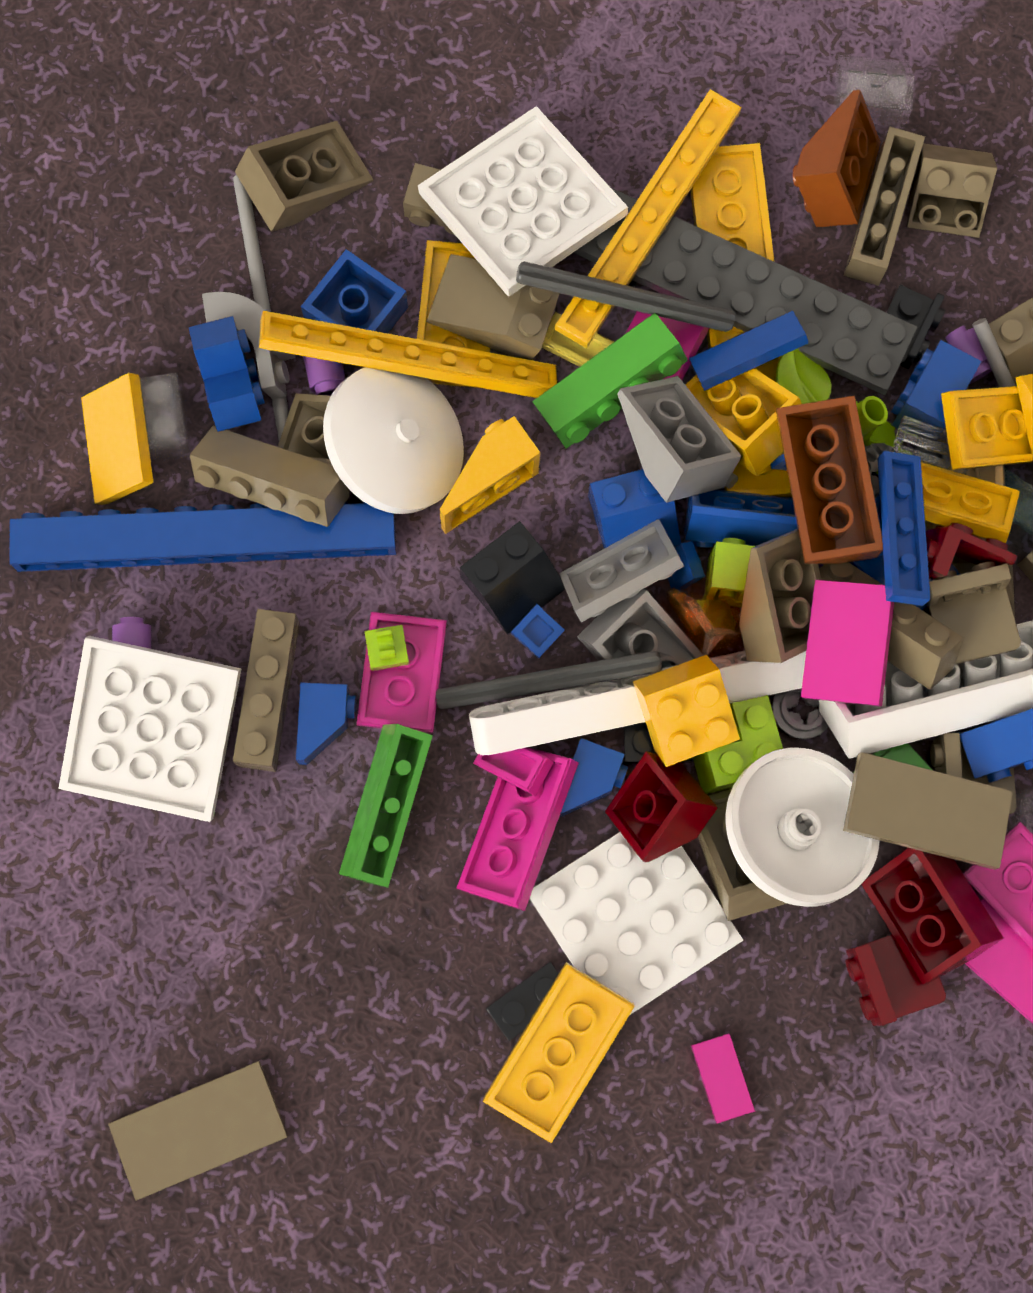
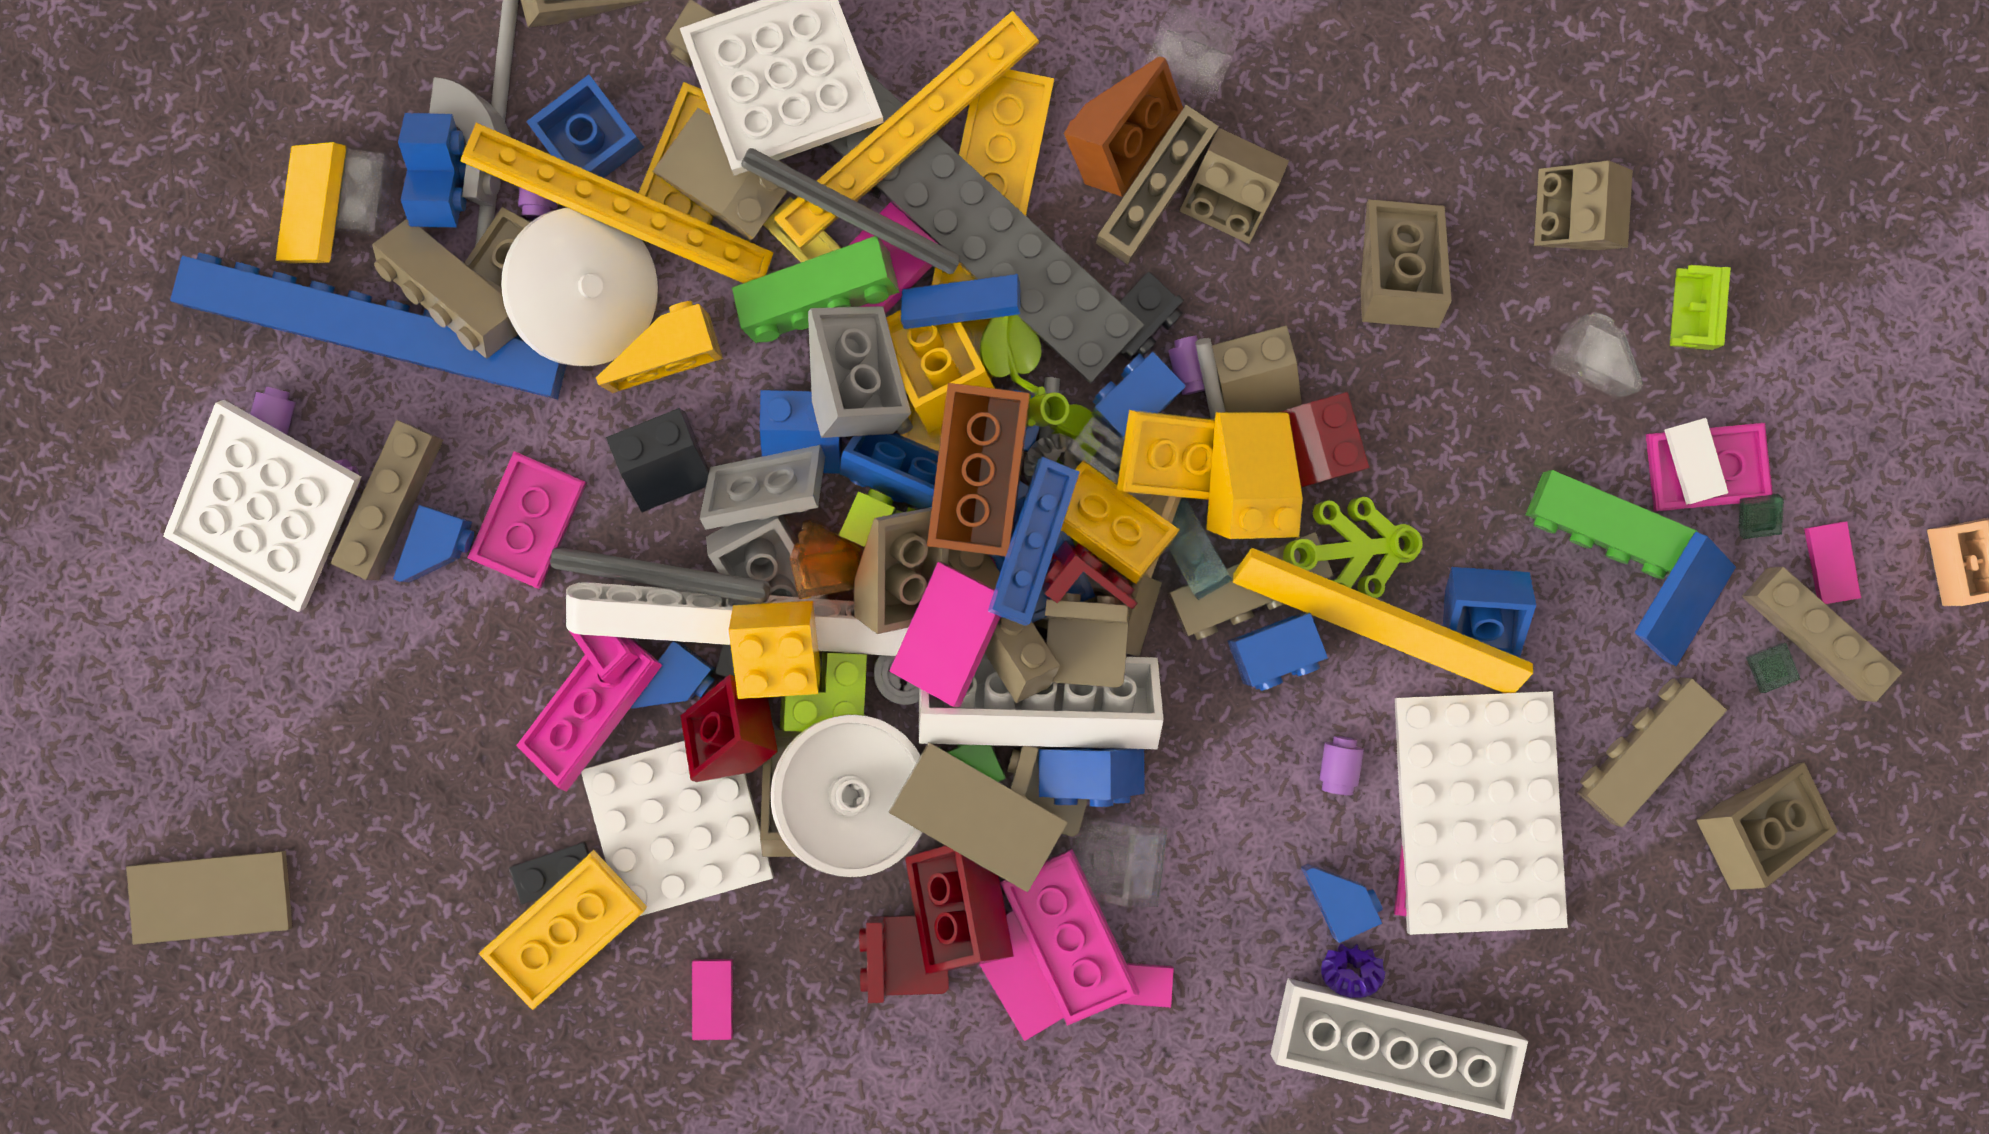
camera: 25 degrees right, 10 degrees up
bright green brick [339,724,433,888] -> none
lime tile [364,625,409,671] -> none
blue plate [510,604,565,658] -> none
blue plate [668,541,705,592] -> none

